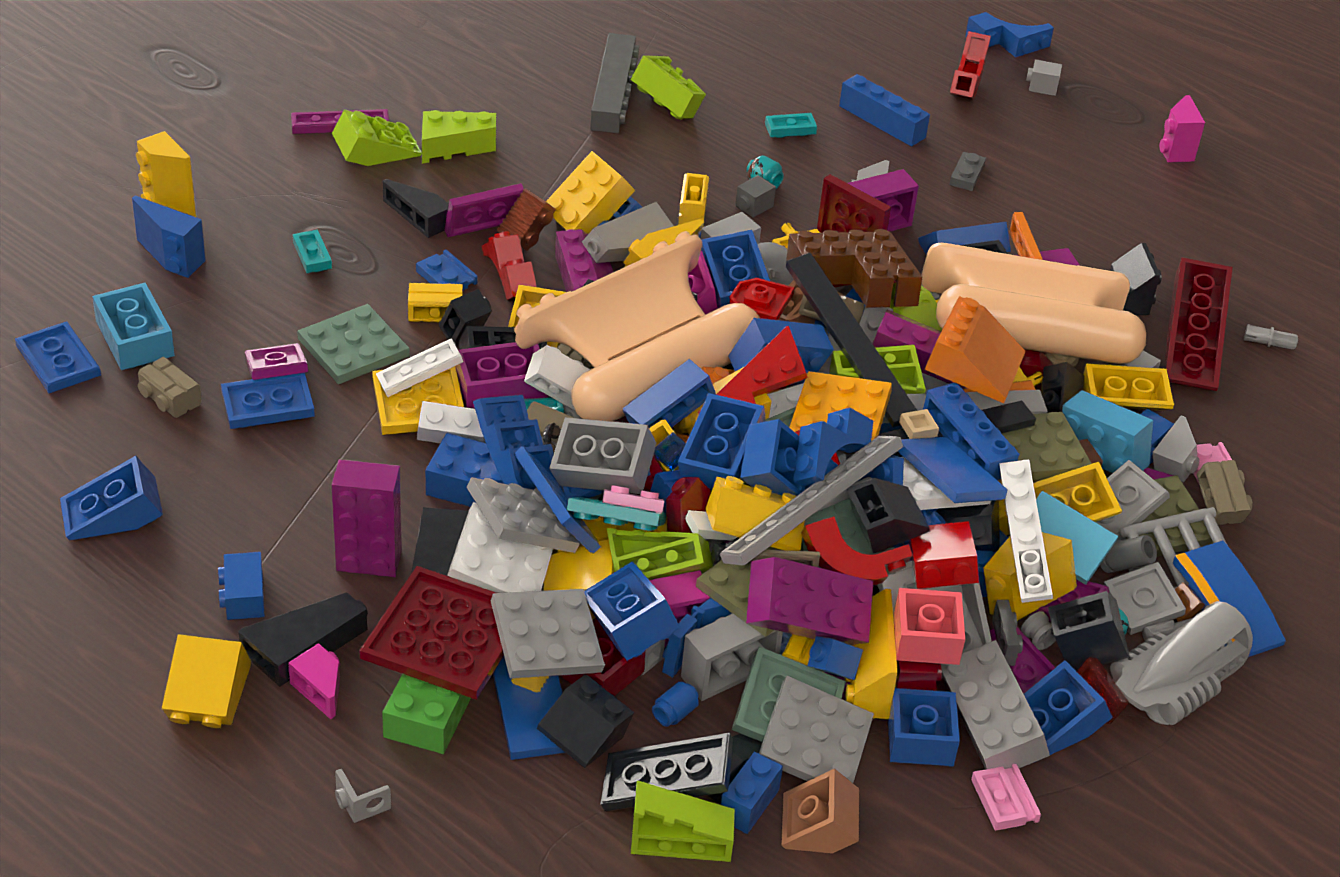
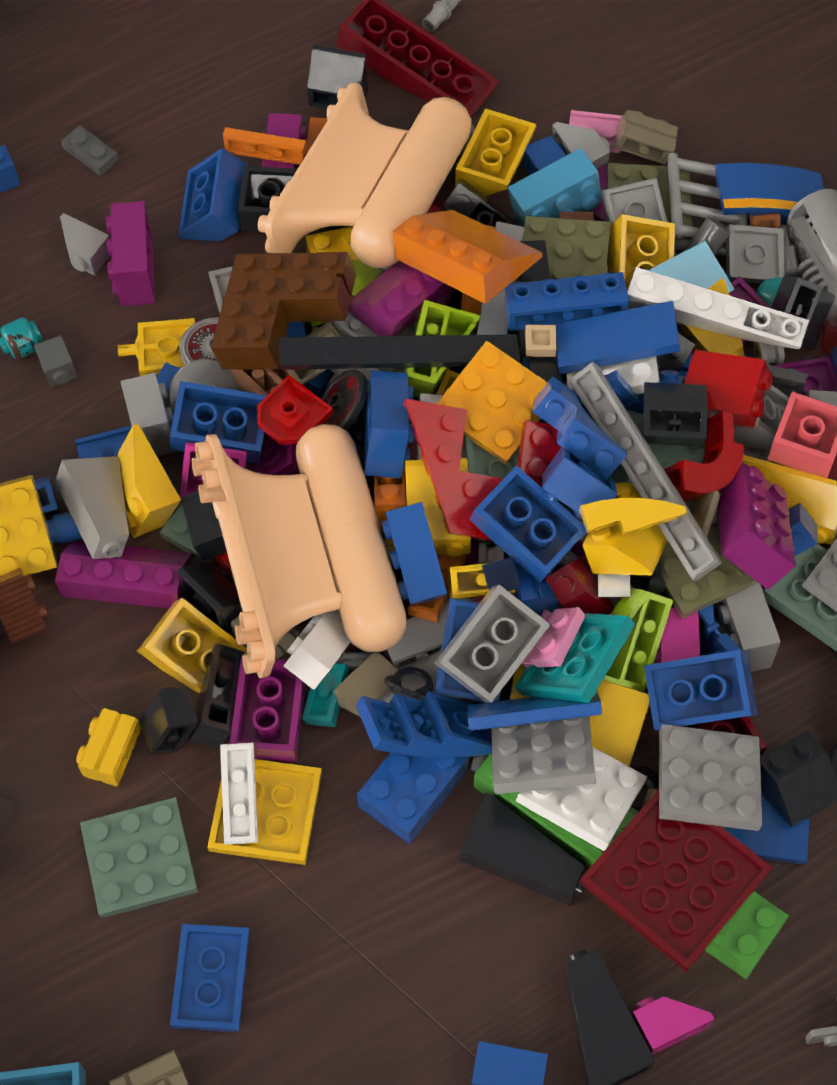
camera: 65 degrees left, 20 degrees up
magenta plate [245,343,308,380] -> none
magenta brick [332,459,402,577] -> none
blue plate [416,250,477,290] -> none
white brick [417,401,486,443] -> none
arch [482,231,537,300] -> none
blue brick [652,682,699,727] -> none
yellow brick [678,173,709,228] -> none
dark red plate [817,174,891,233] -> none
none -> yellow slope [579,498,687,536]

